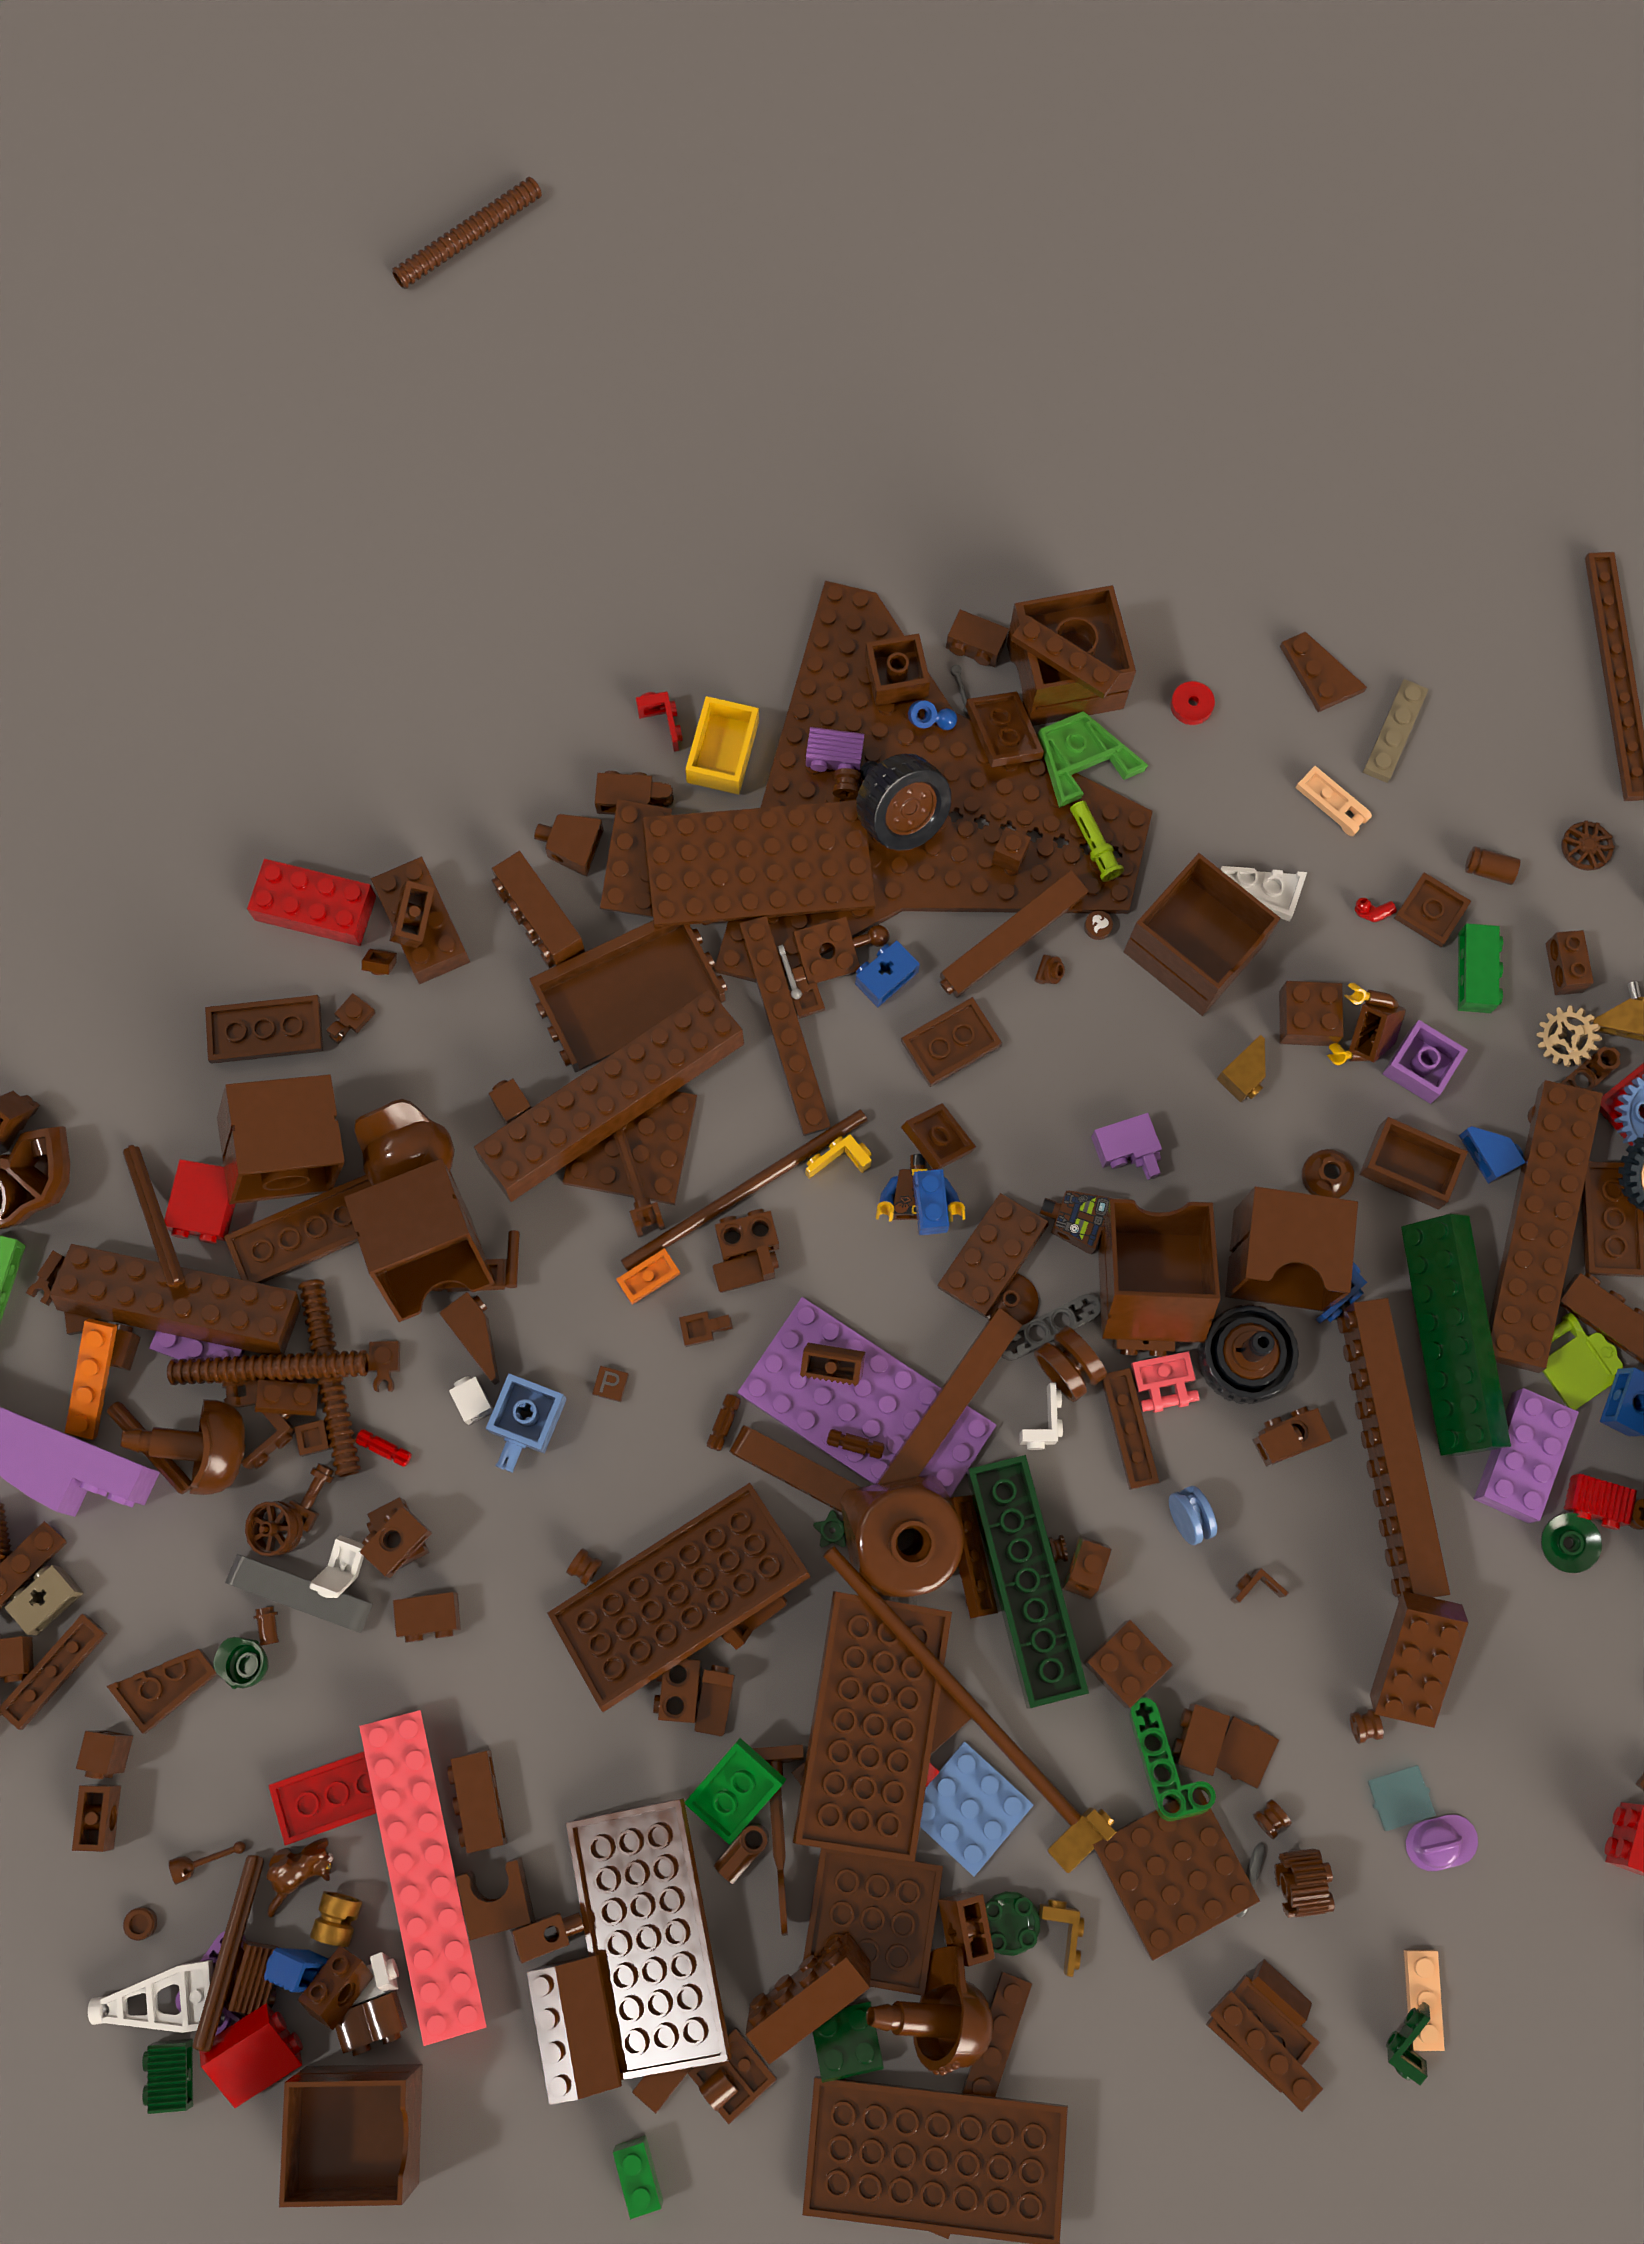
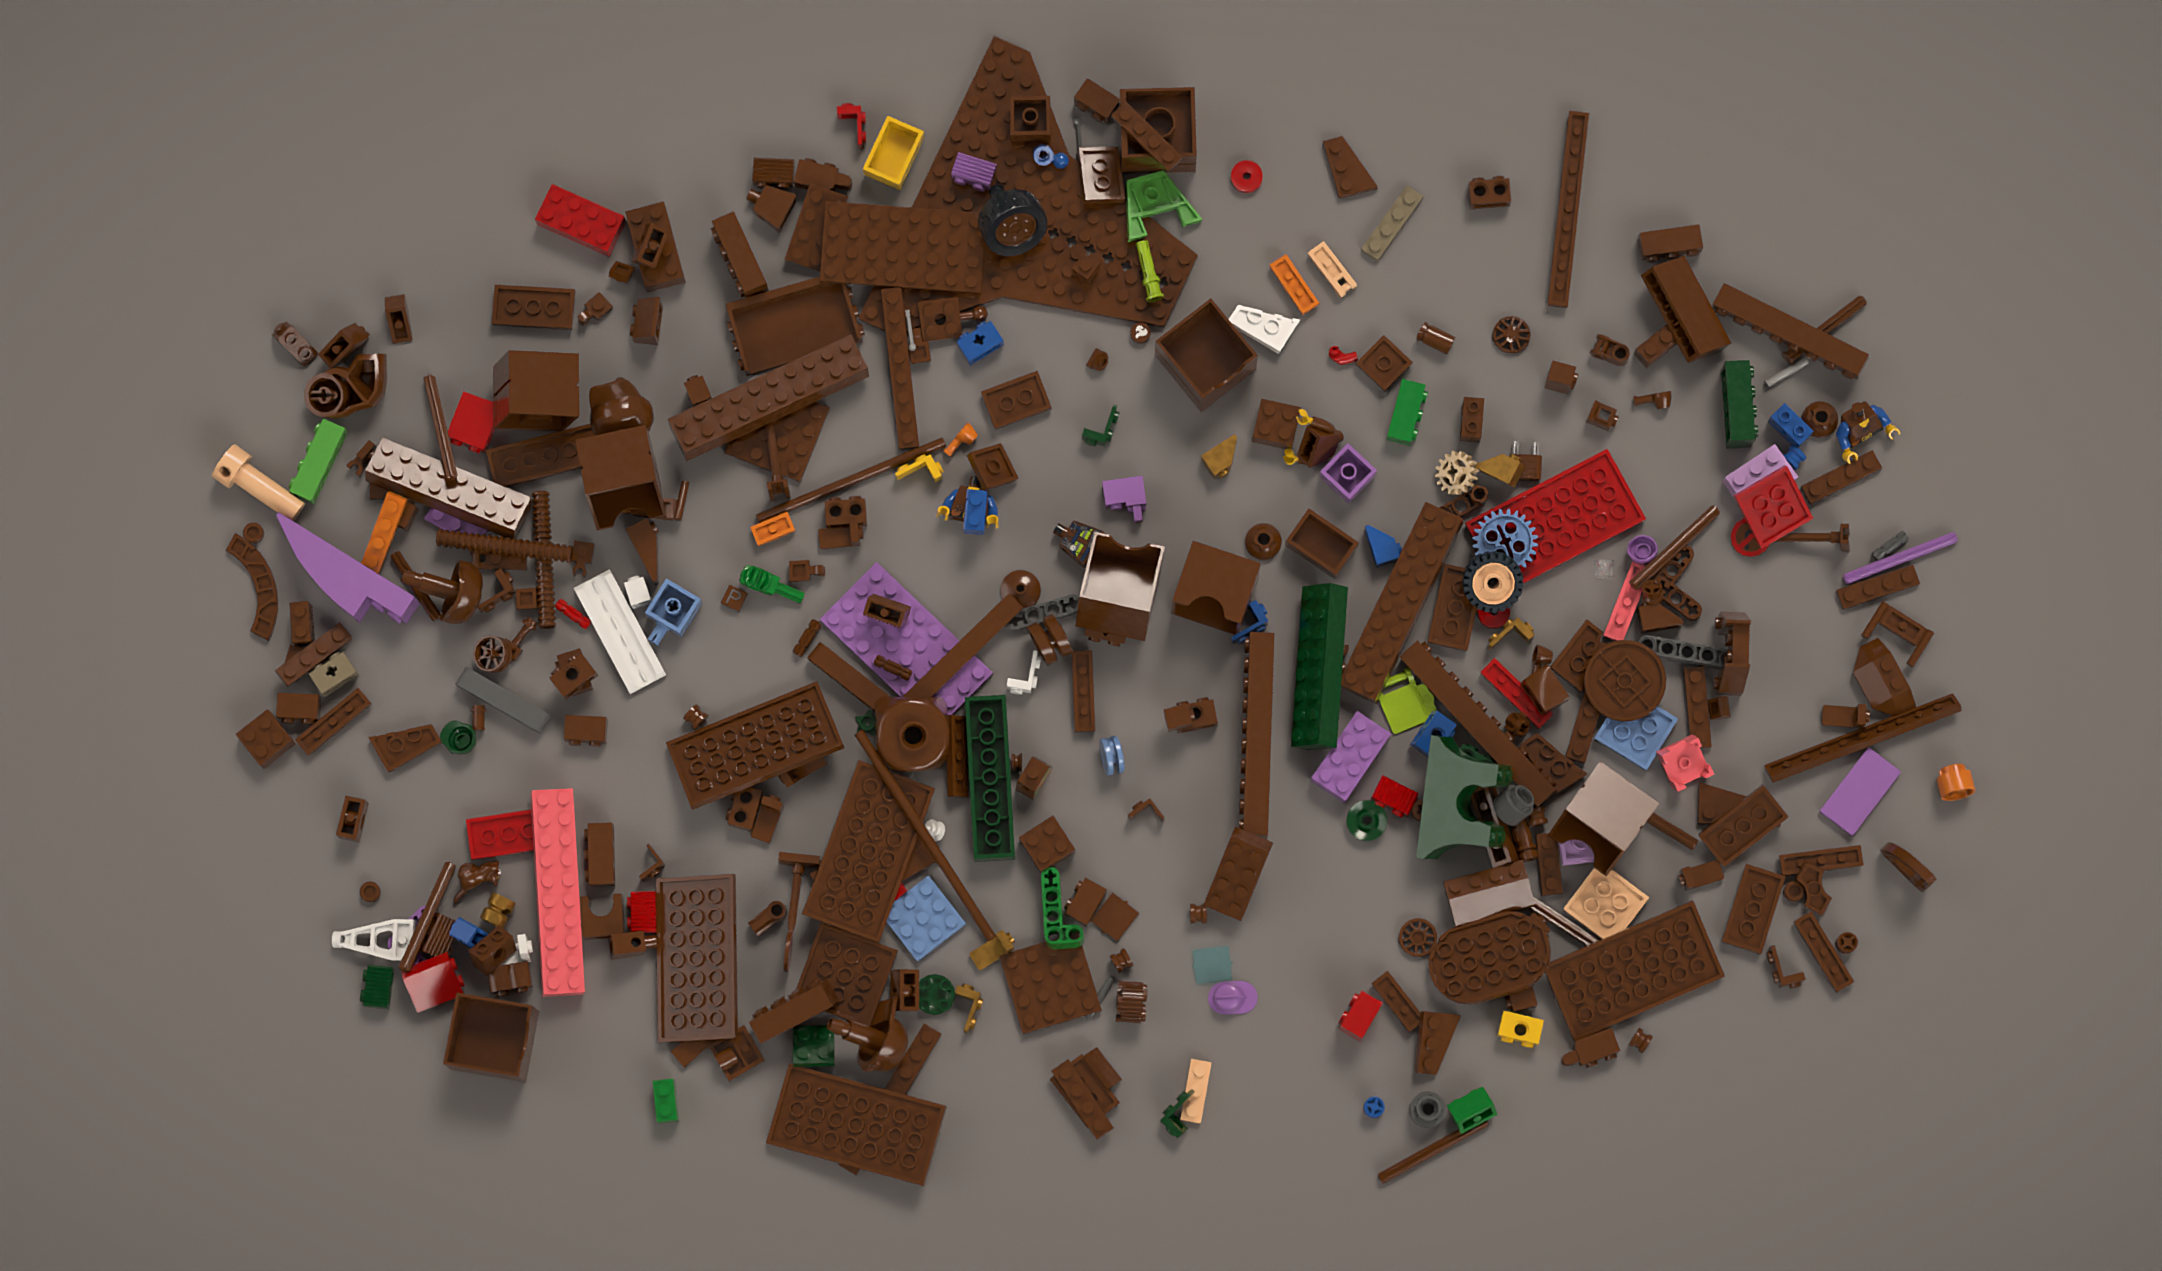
camera: 15 degrees right, 5 degrees up
reddish brown brick [76,1730,134,1779] -> none
reddish brown hinge [169,1841,246,1885] -> none
reddish brown plate [255,1380,318,1416] -> none
white bracket [309,1535,364,1598] -> none
reddish brown slope [526,1954,622,2105] -> none
green plate [685,1738,786,1845] -> none
reddish brown wheel [832,768,861,799] -> none
reddish brown plate [937,1193,1049,1318] -> none
reddish brown brick [939,870,1089,998] -> none
coral plate [1131,1351,1199,1413] -> none
black wheel [1197,1304,1299,1404] -> none
none -> reddish brown slope [385,294,413,344]
none -> white plate [574,569,666,694]
none -> red brick [627,891,657,934]
none -> reddish brown slope [630,297,663,345]
none -> reddish brown bracket [639,844,665,881]
none -> green gear [739,565,804,603]
none -> reddish brown brick [752,158,795,190]
none -> white wheel [925,819,945,841]
none -> orange bar [943,422,978,457]
none -> dark green bracket [1082,404,1120,447]
none -> orange plate [1269,254,1319,316]
none -> reddish brown brick [1468,176,1511,209]

